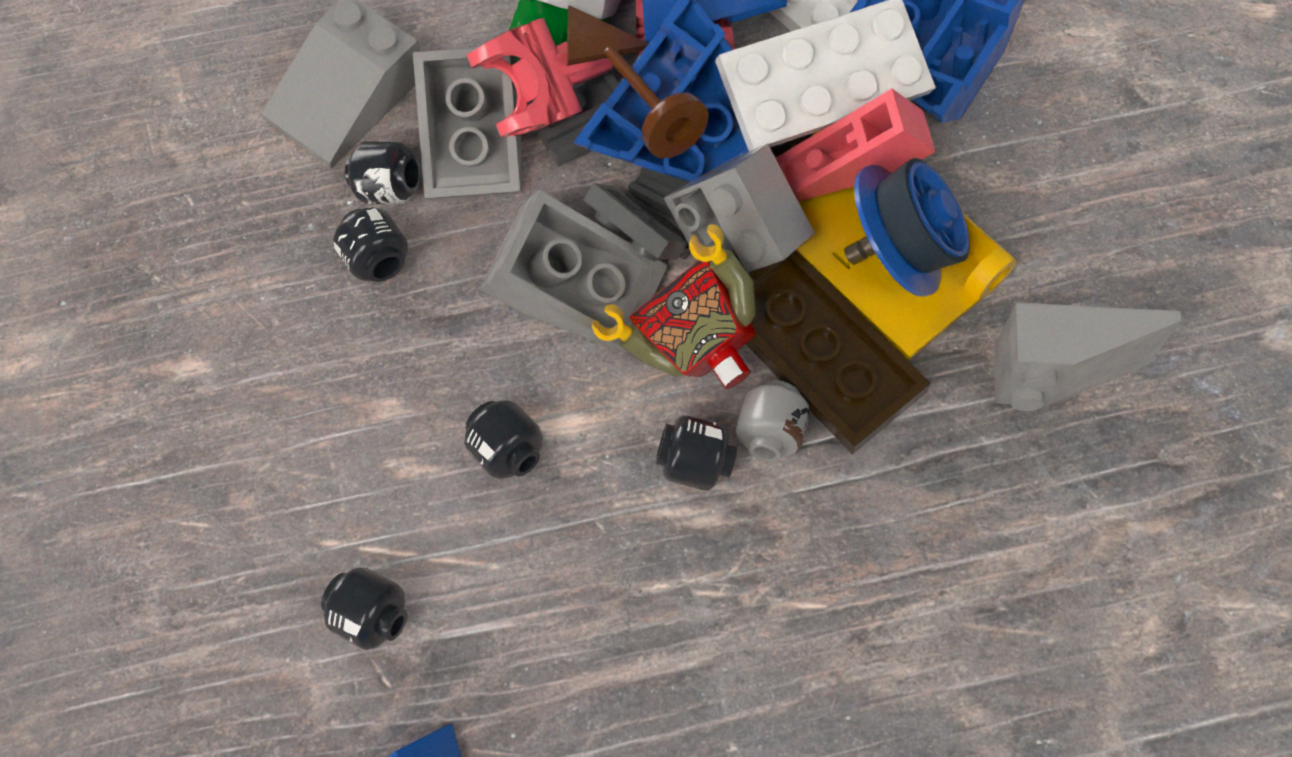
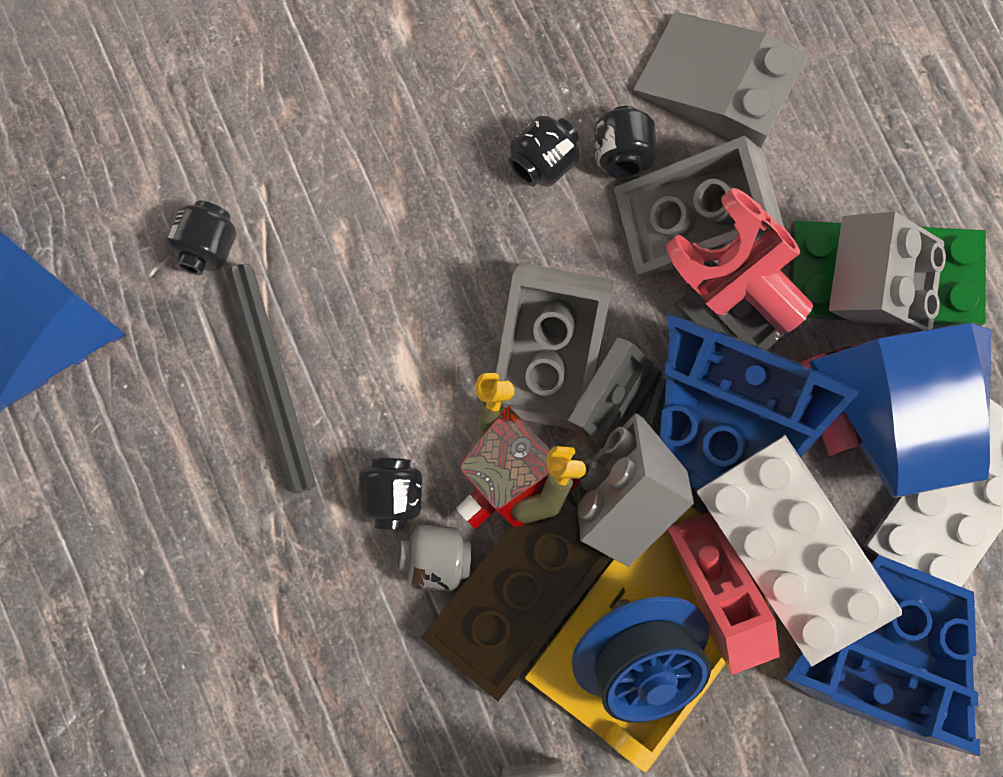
camera: 80 degrees right, 15 degrees up
black head [464,400,543,479] -> none
reddish brown piece [567,5,709,159] -> none
none -> dark grey axle [227,264,316,493]

